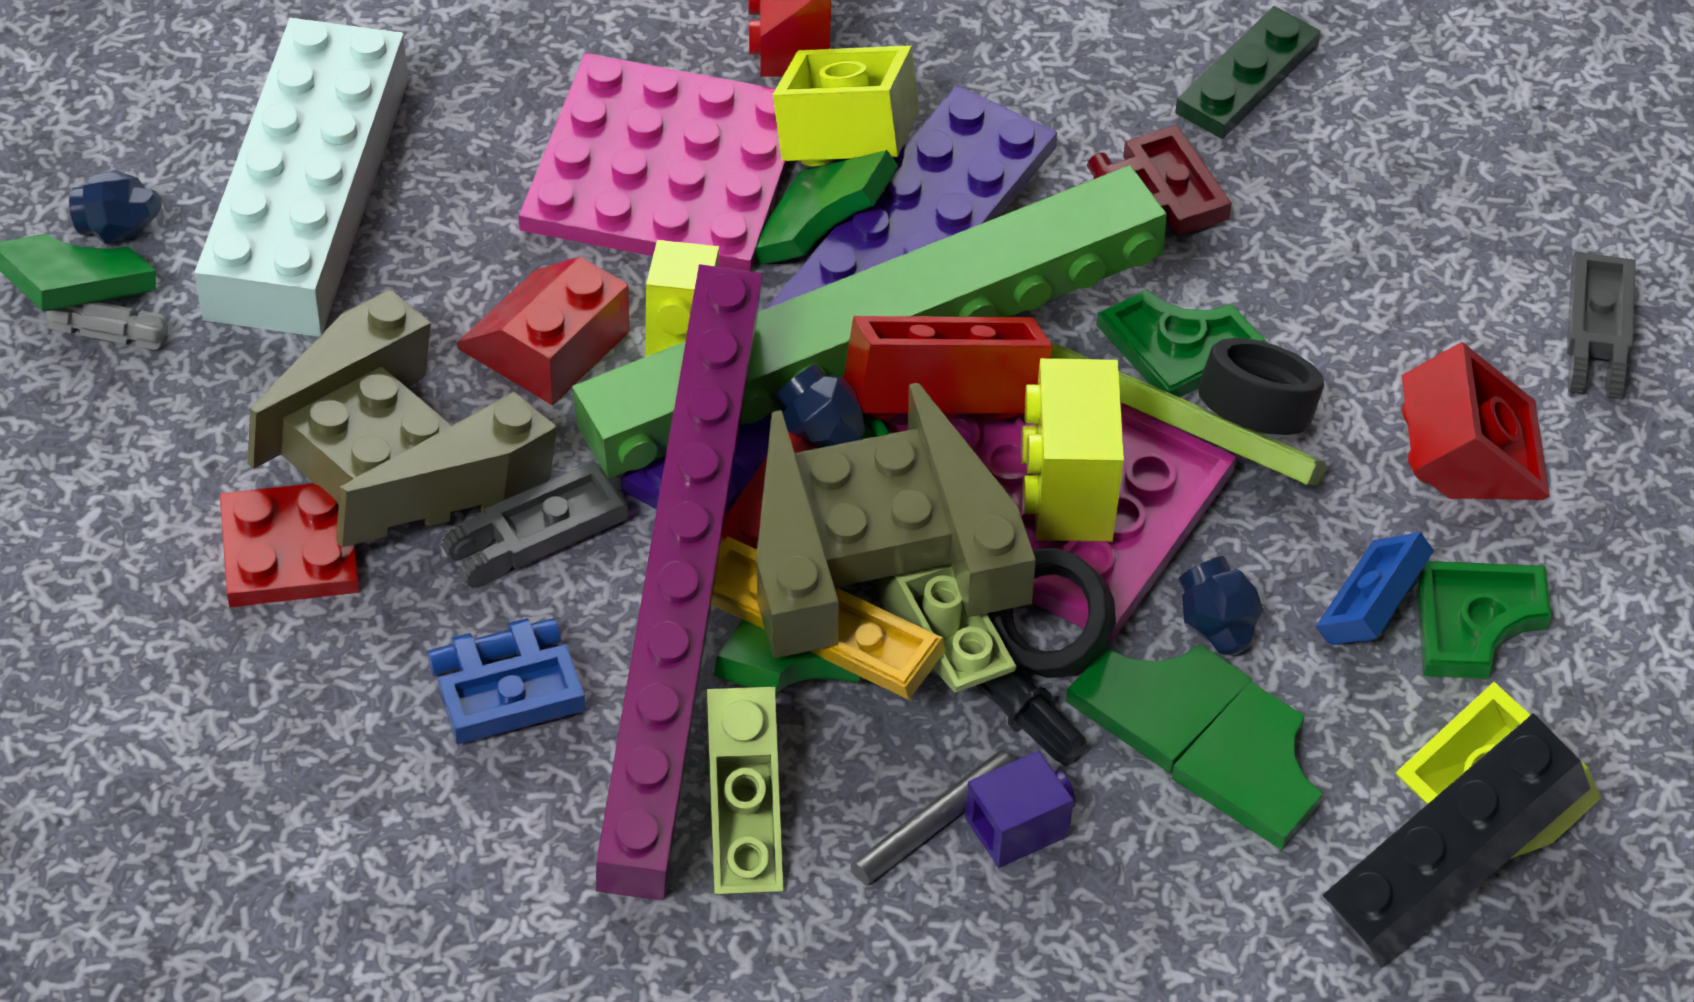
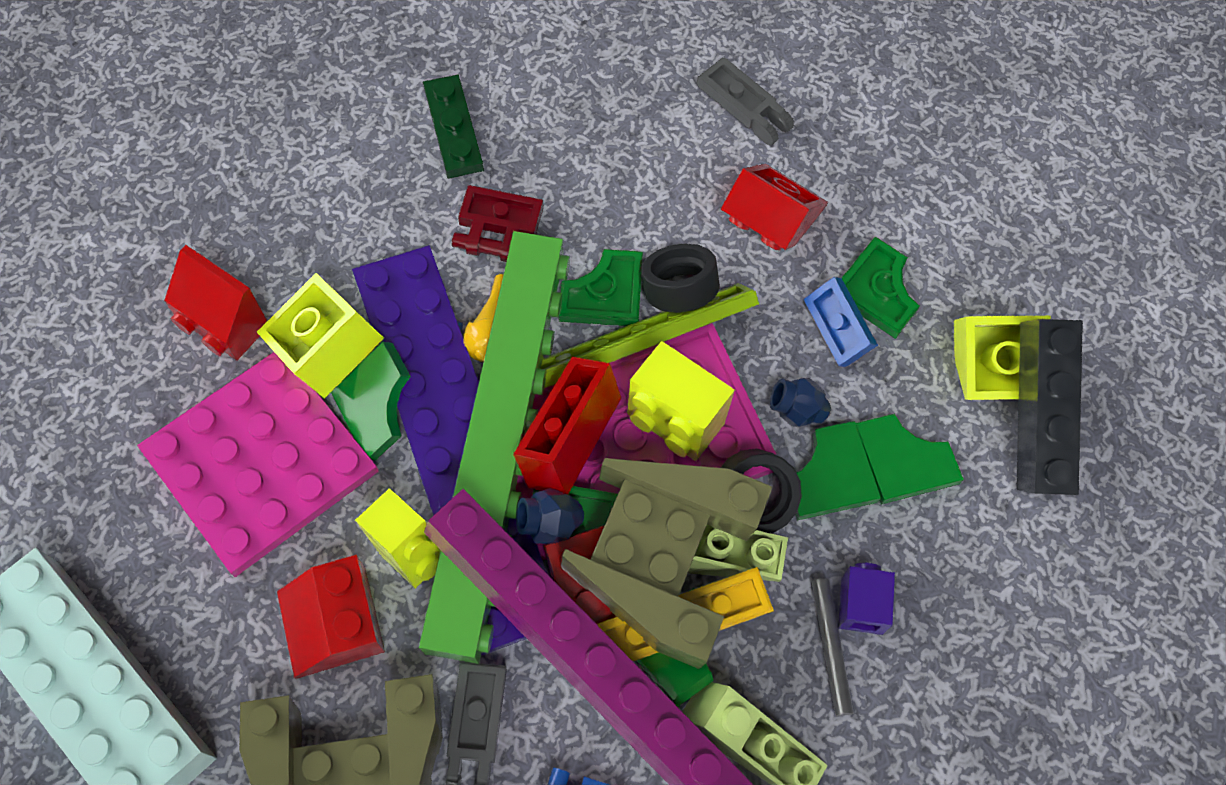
camera: 55 degrees left, 15 degrees up
black axle [975,668,1086,765] -> none

